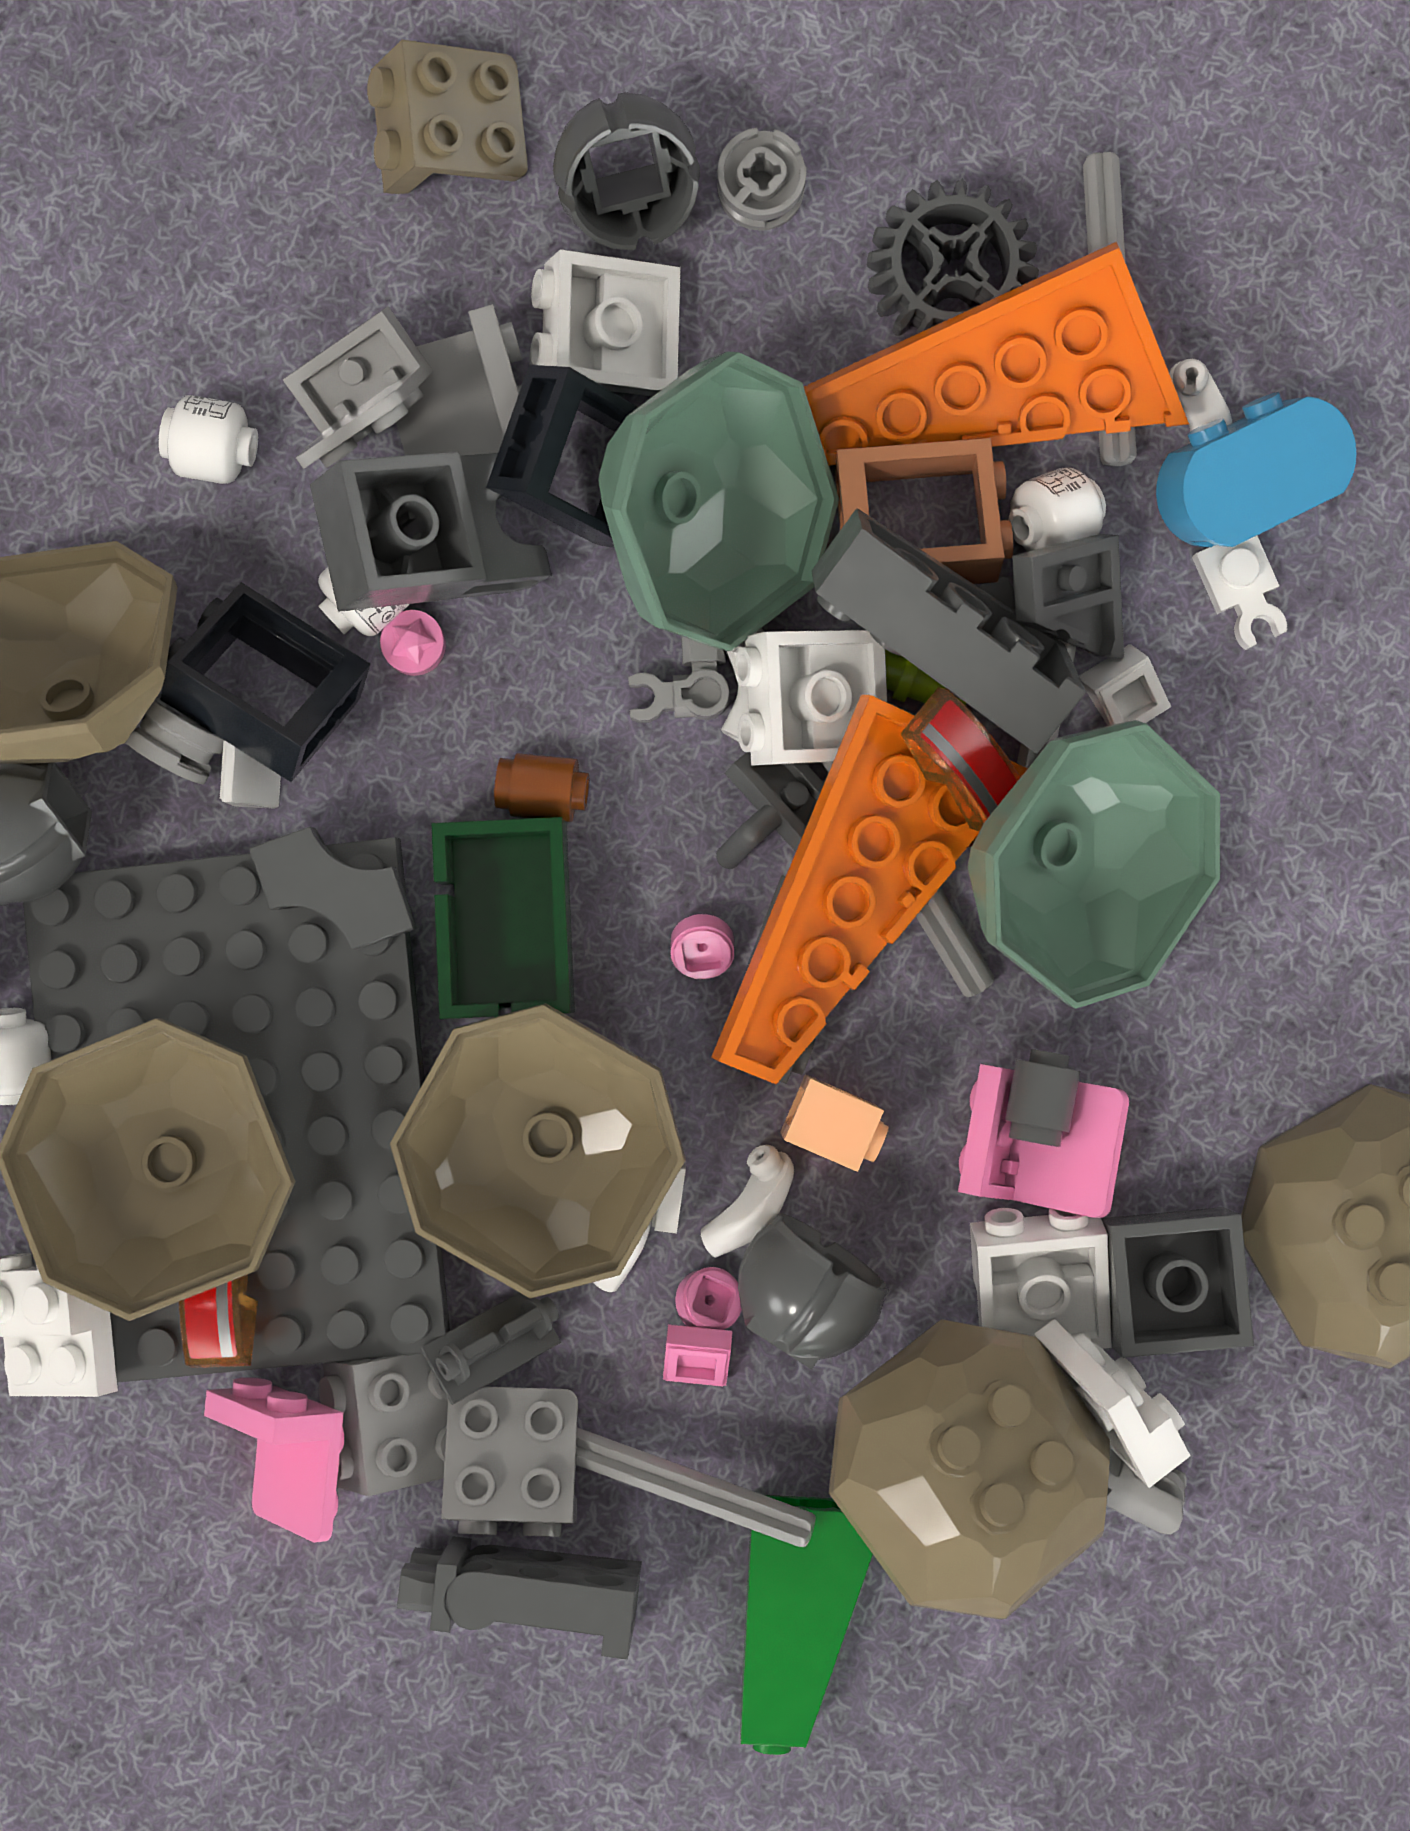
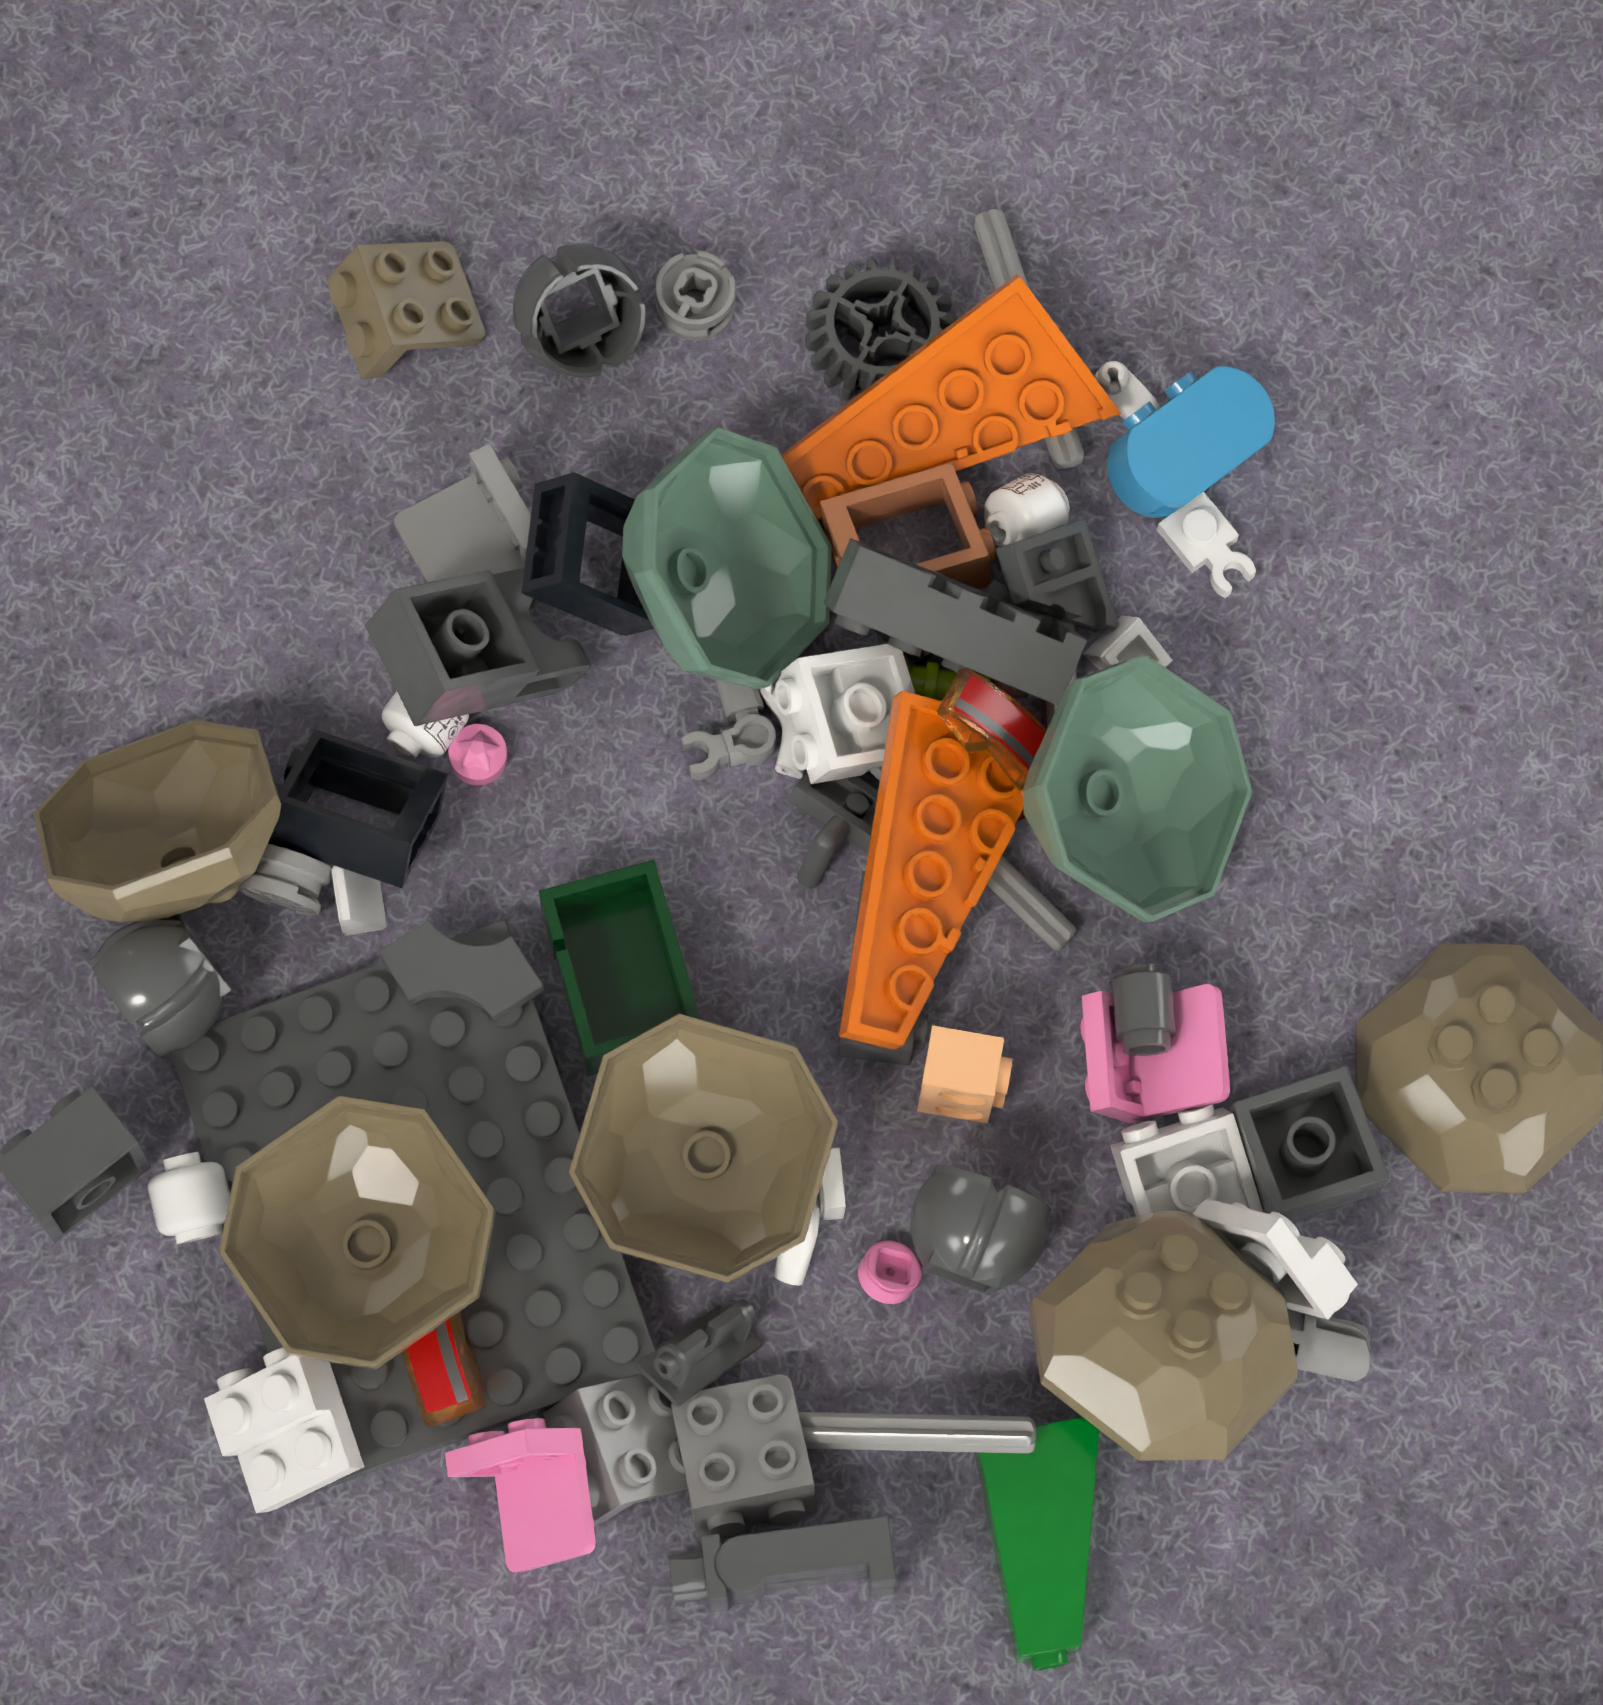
camera: 20 degrees left, 15 degrees down
white head [159,395,258,484] -> none
light grey bracket [283,306,433,469] -> none
dark orange brick [494,753,590,822] -> none
white plate [530,249,680,396] -> none
bright pink tile [663,1324,732,1387] -> none
bright pink tile [671,914,734,979] -> none
white arm [701,1145,794,1258] -> none

